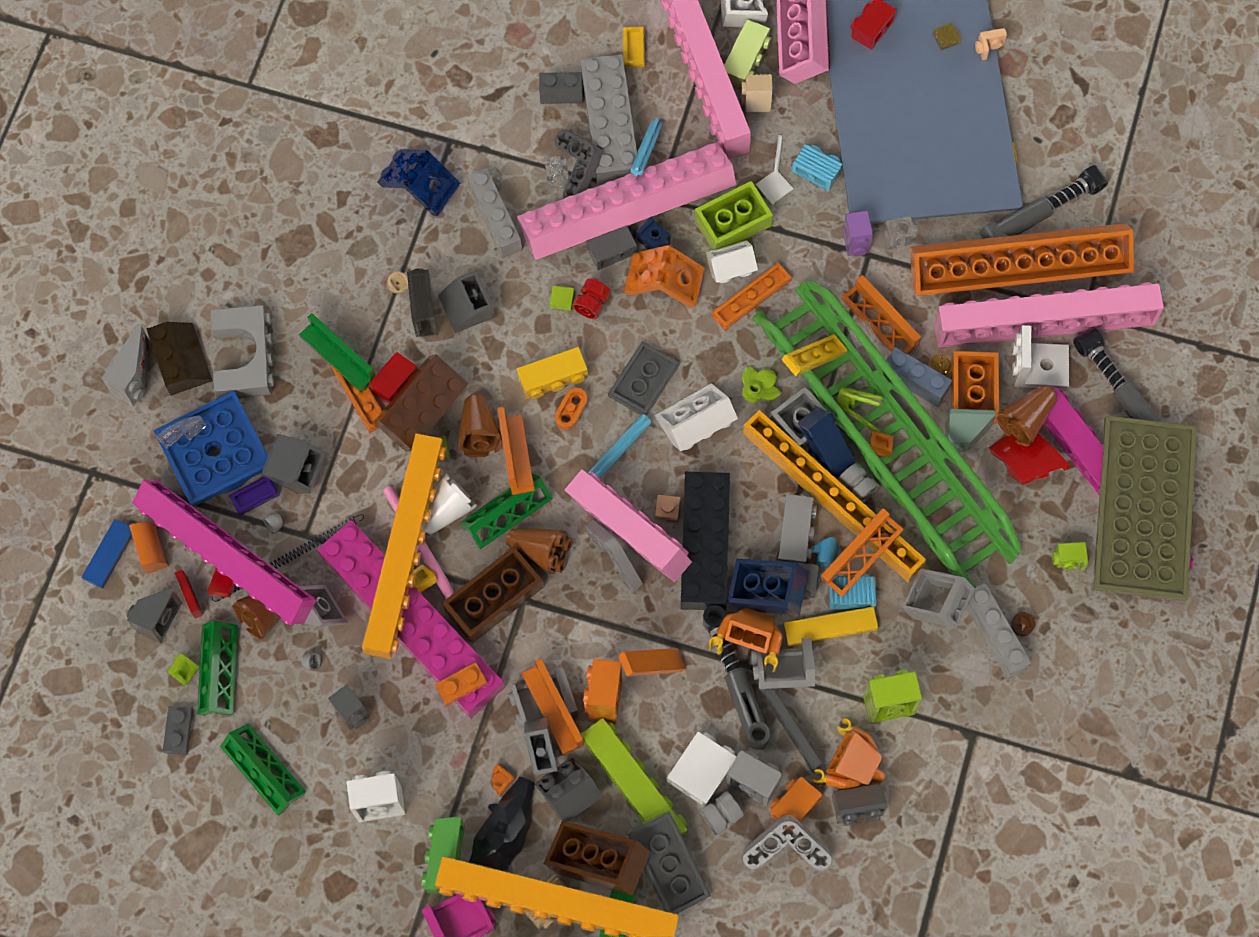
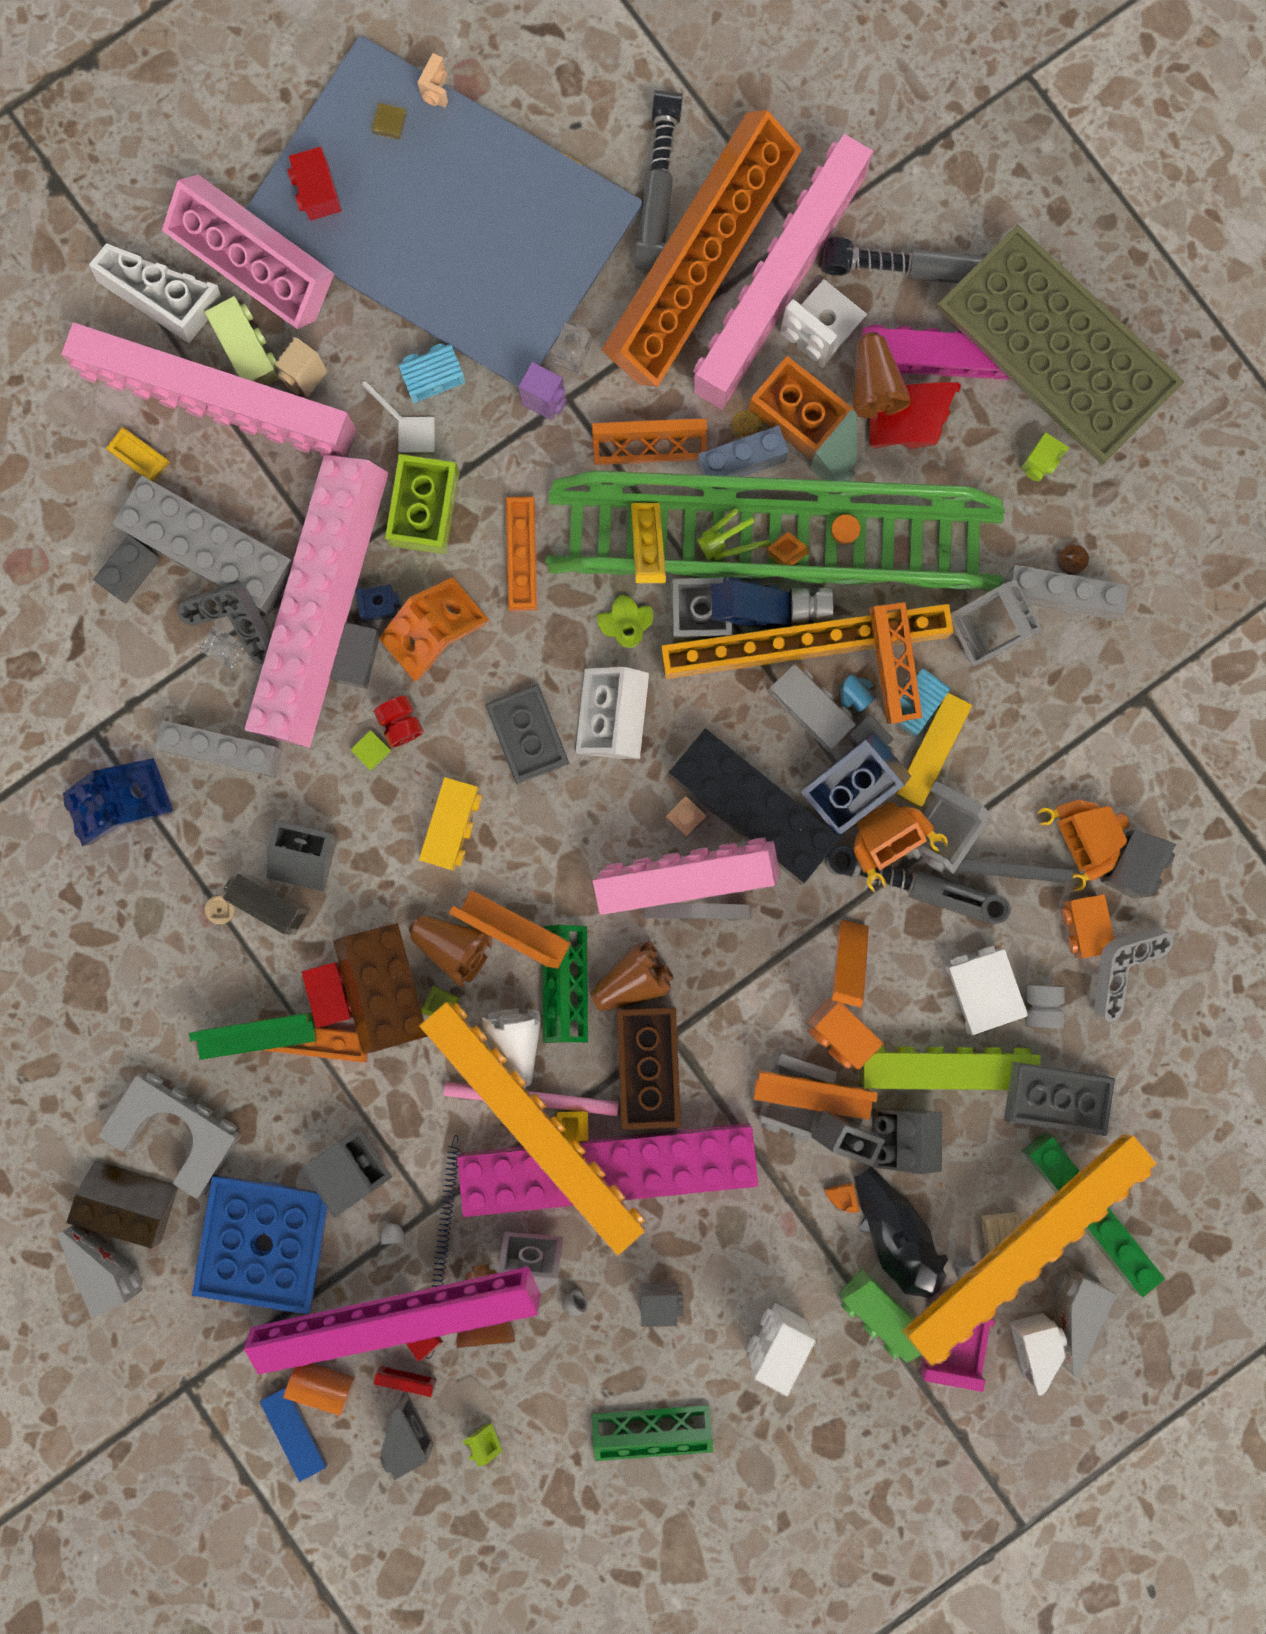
camera: 55 degrees left, 15 degrees up
clear slope [156,416,206,449] -> none
dark grey plate [162,706,193,755] -> none
green fence [197,621,238,716] -> none
dark purple tile [228,477,279,516] -> none
orange plate [434,662,487,706] -> none
reddish brown brick [543,820,651,896] -> none
orange plate [555,388,588,430] -> none
medium azure axle [587,414,651,478] -> none
medium azure axle [630,118,663,177] -> none
white brick [706,240,758,283] -> none
light grey brick [725,750,782,807] -> none
clear plate [847,320,877,350] -> none
lime brick [863,670,922,724] -> none
none -> orange tile [831,514,860,545]

